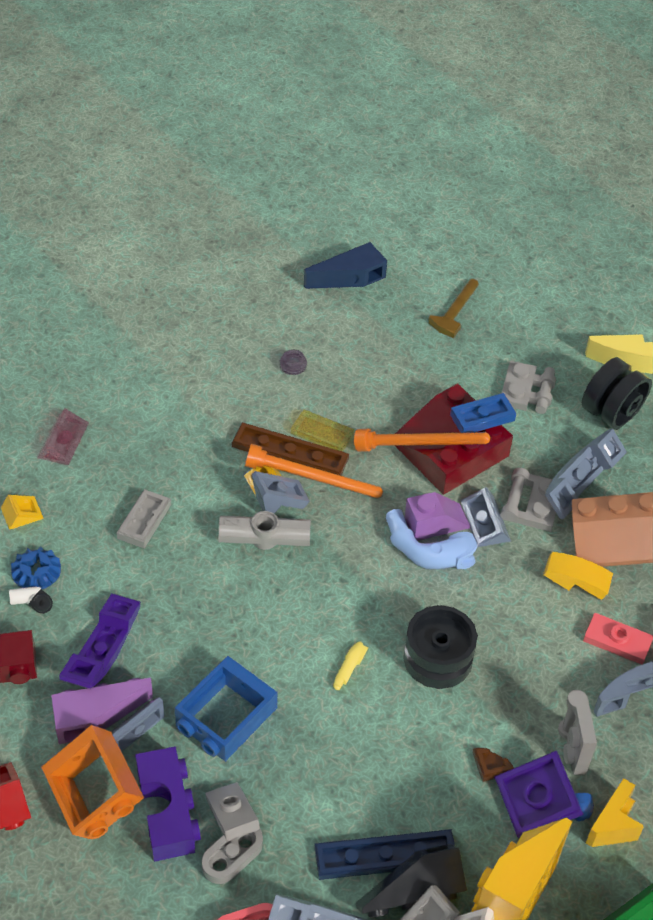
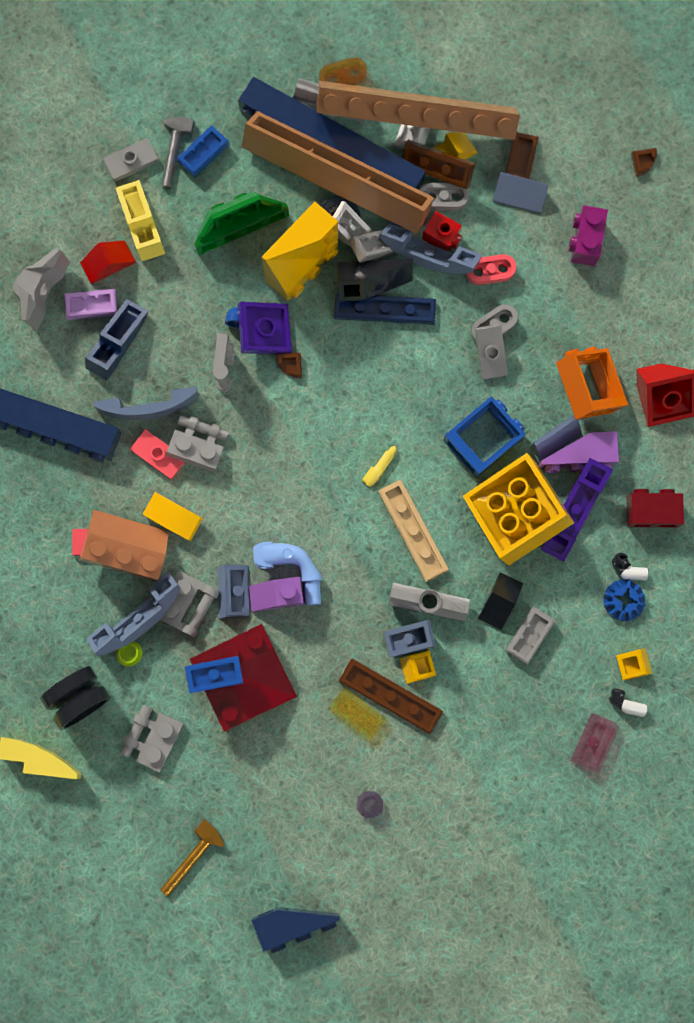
camera: 170 degrees left, 30 degrees up
dark purple arch [135,746,201,862] -> none
orange piece [245,444,383,498] -> none
orange piece [354,429,490,452] -> none
black wheel [403,605,478,689] -> none
yellow slope [586,778,644,847] -> none
none -> lime plate [116,641,143,667]
none -> light grey plate [166,415,229,473]
none -> tan tile [378,479,449,582]
none -> yellow slope [463,453,574,565]
none -> black slope [478,572,523,630]
none -> arm [609,688,647,717]

